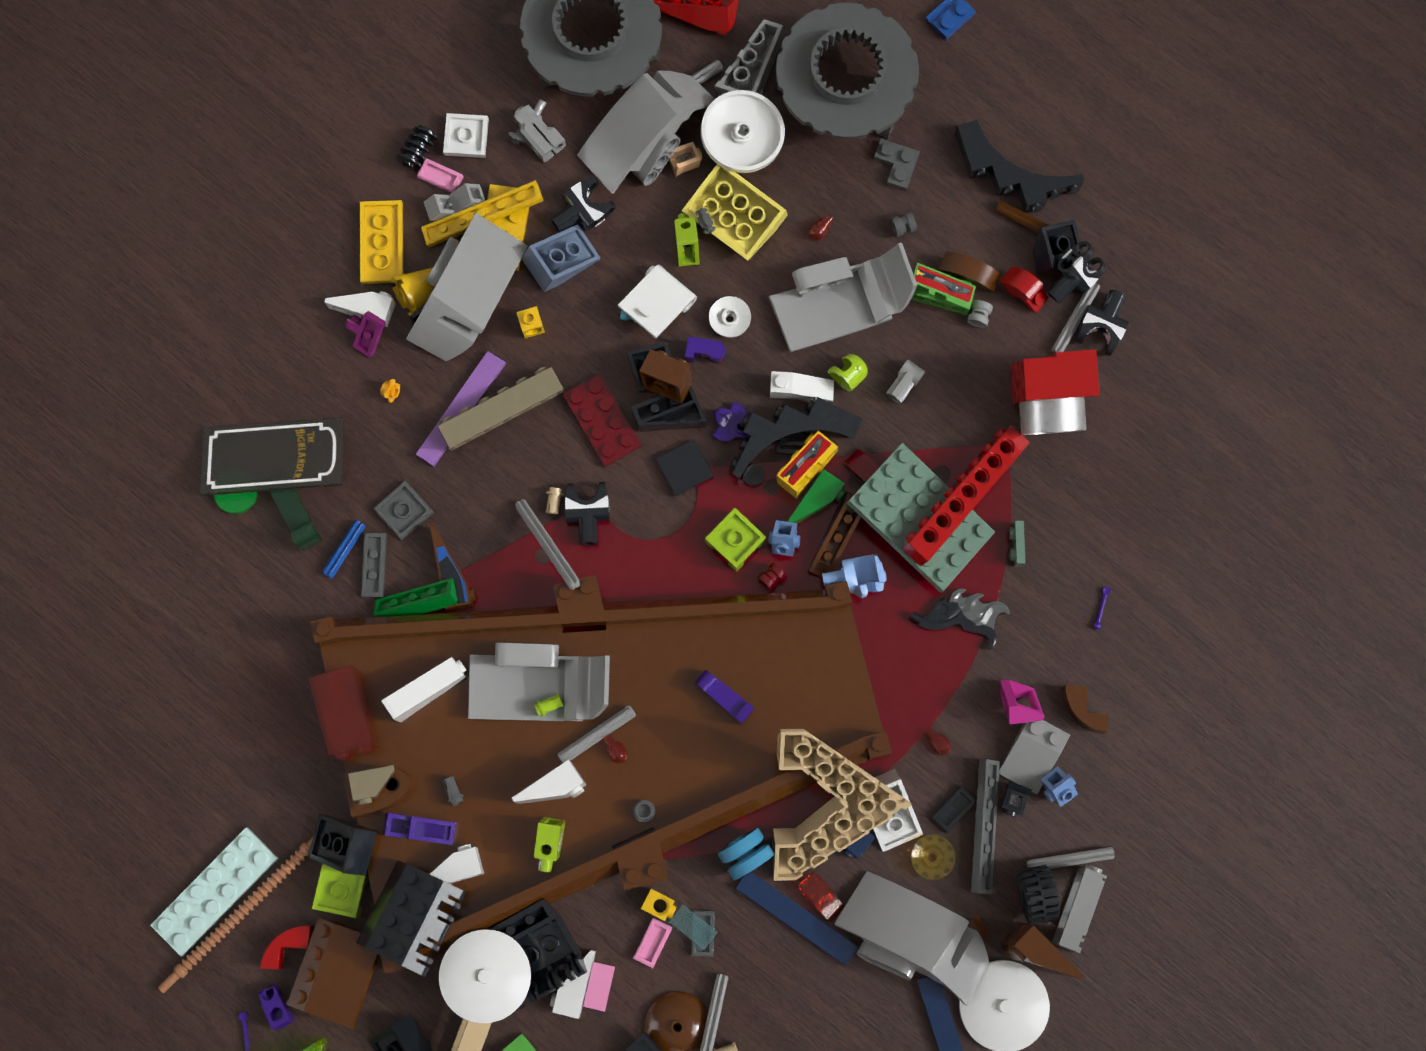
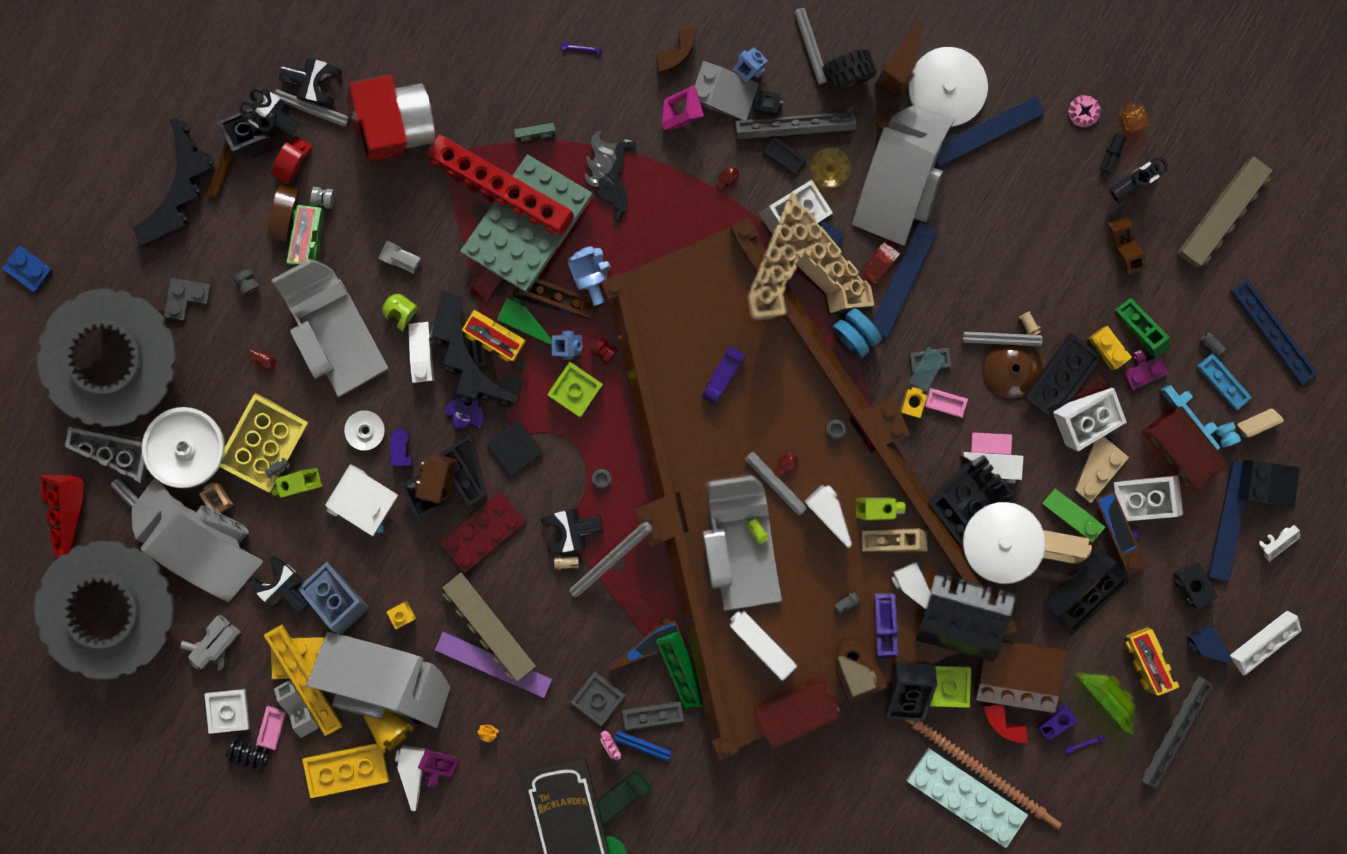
camera: 100 degrees left, 10 degrees up
light grey door [1051,865,1107,953] -> none
none -> dark grey plate [592,469,612,489]
none -> bright pink gear [600,731,621,761]
none -> tan slope [862,529,927,552]

